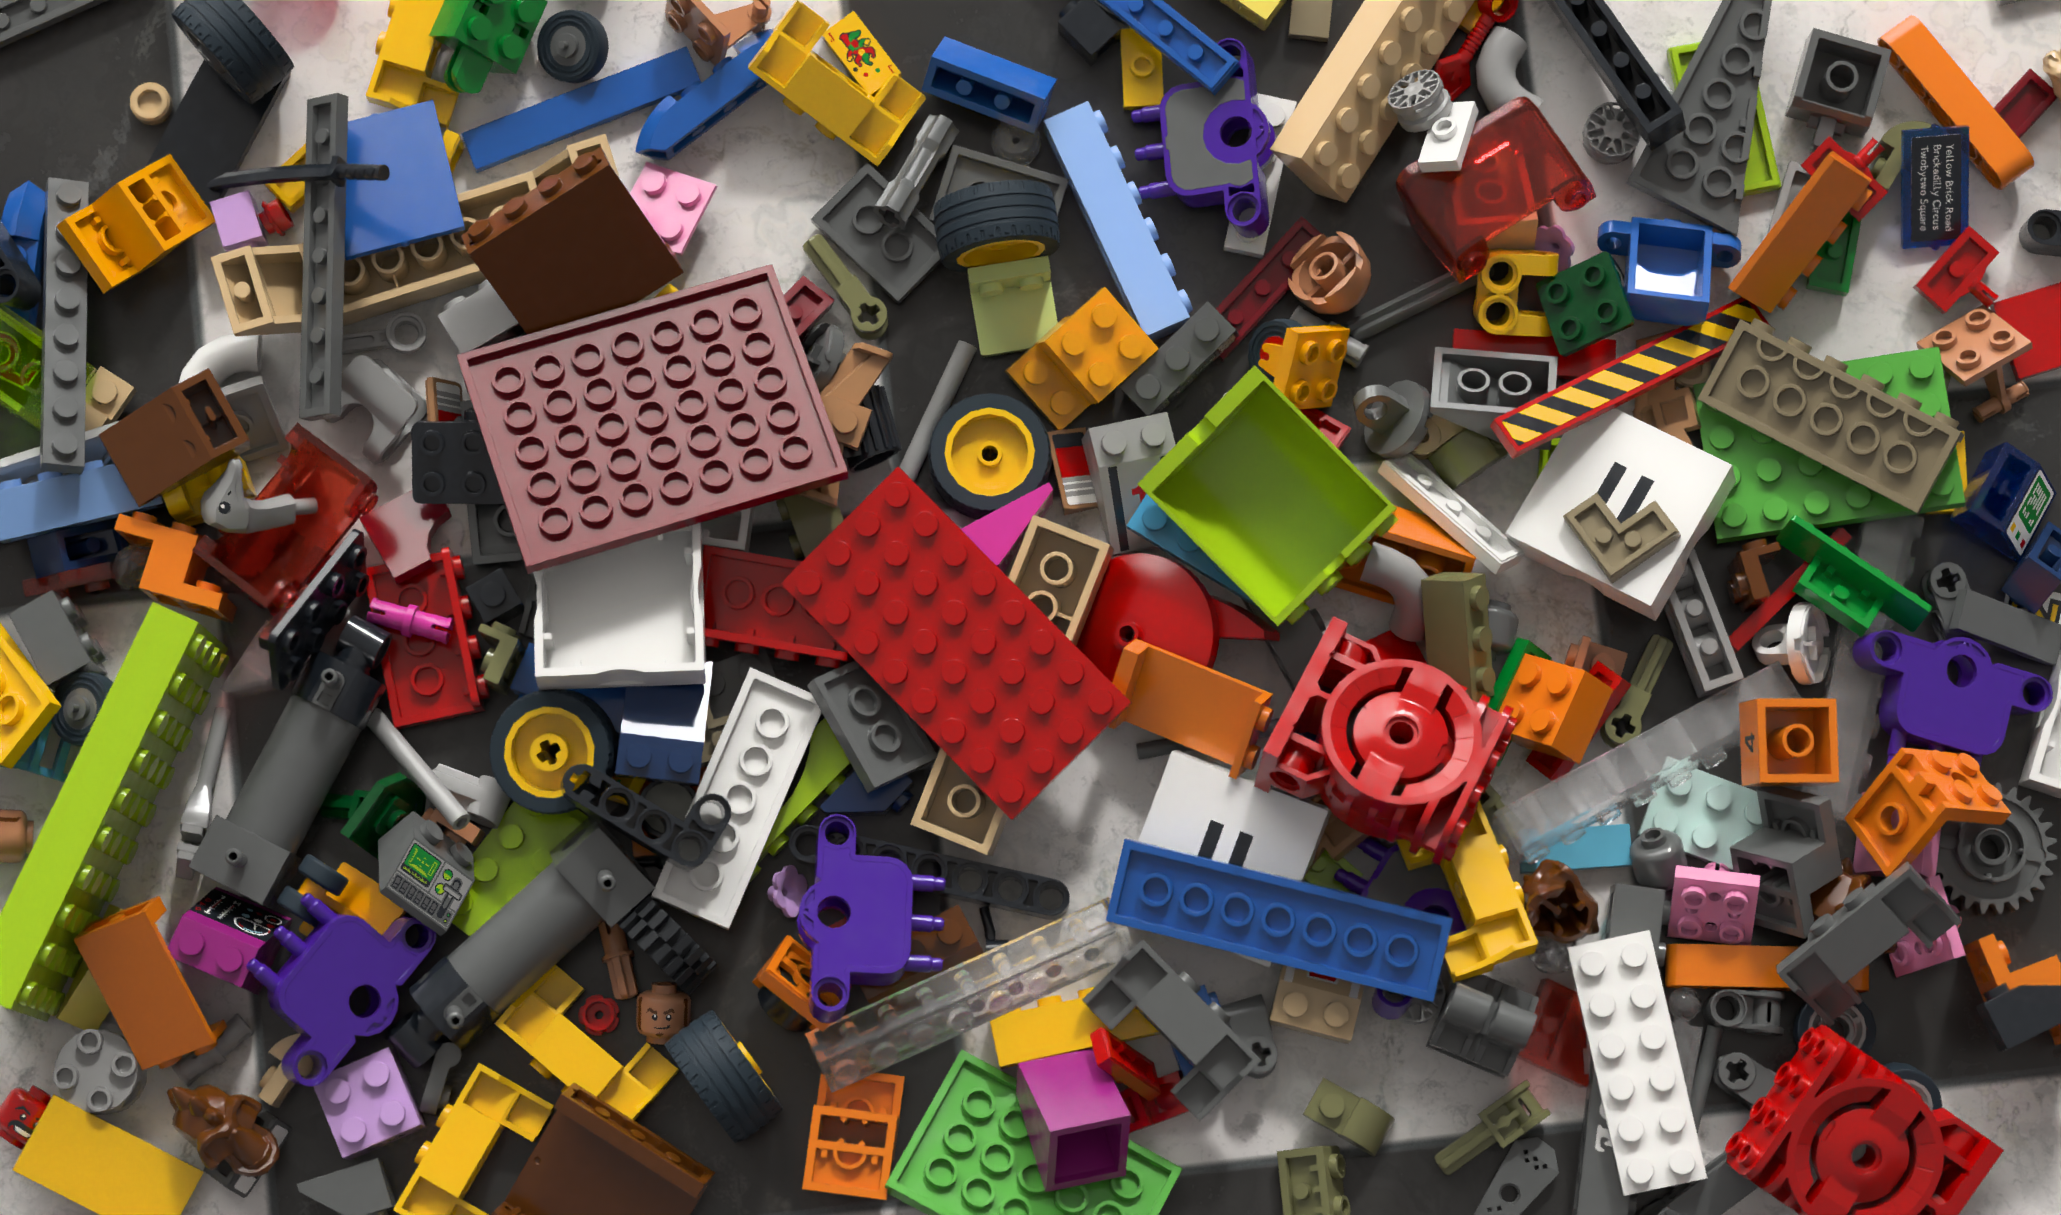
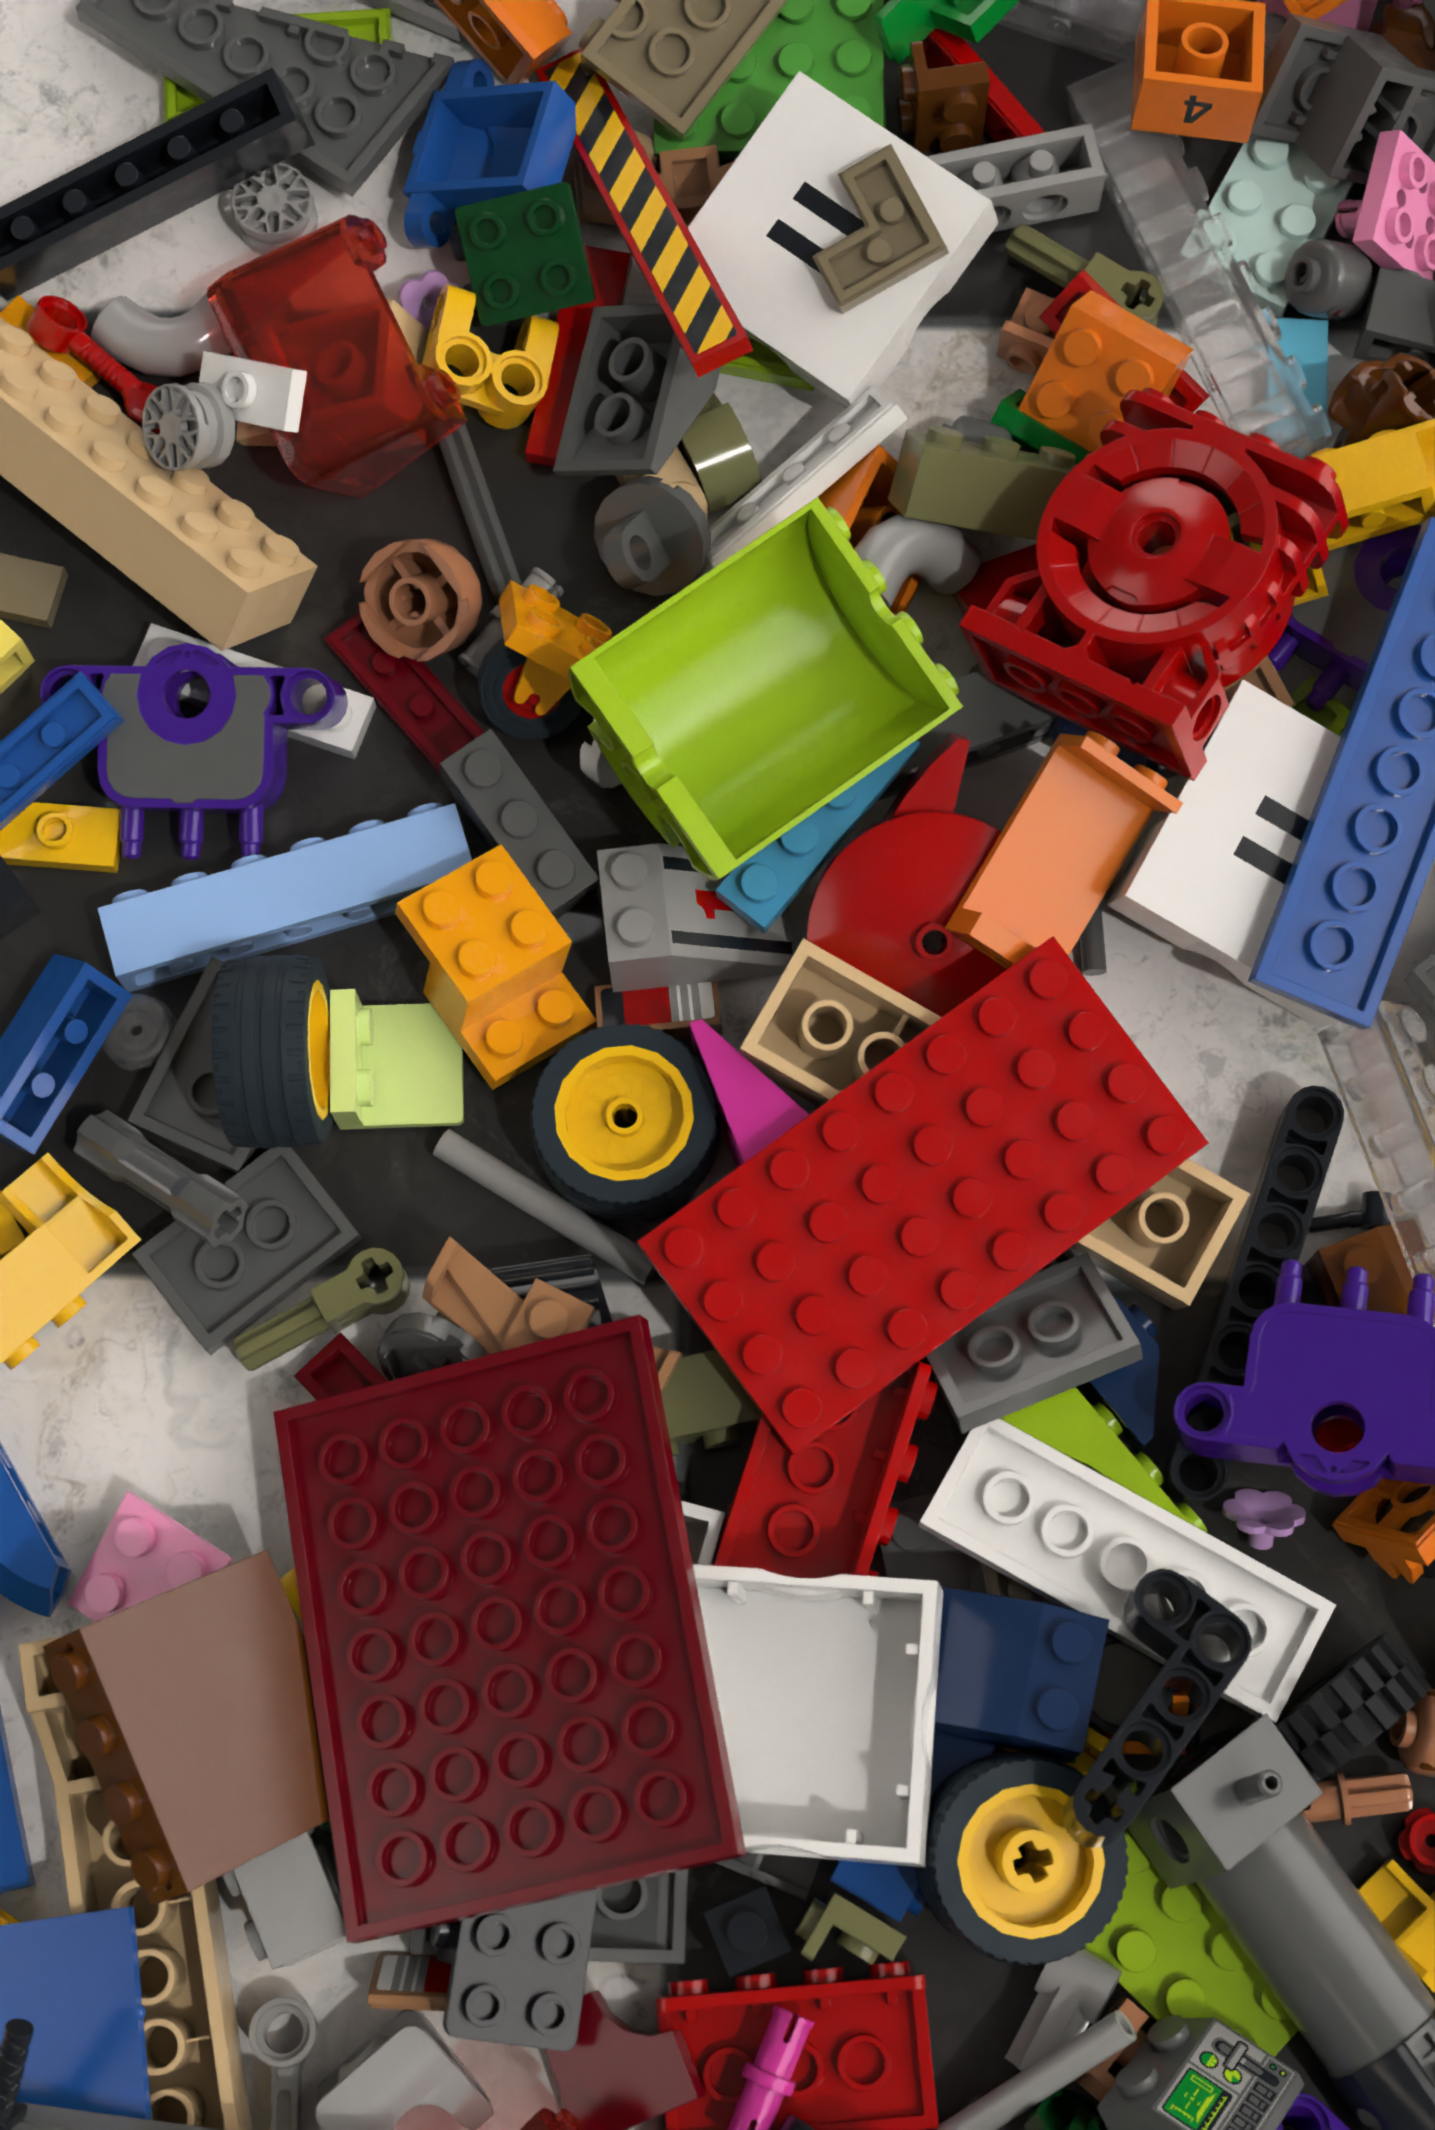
camera: 80 degrees left, 5 degrees down
white tile [1752,602,1831,685] -> none

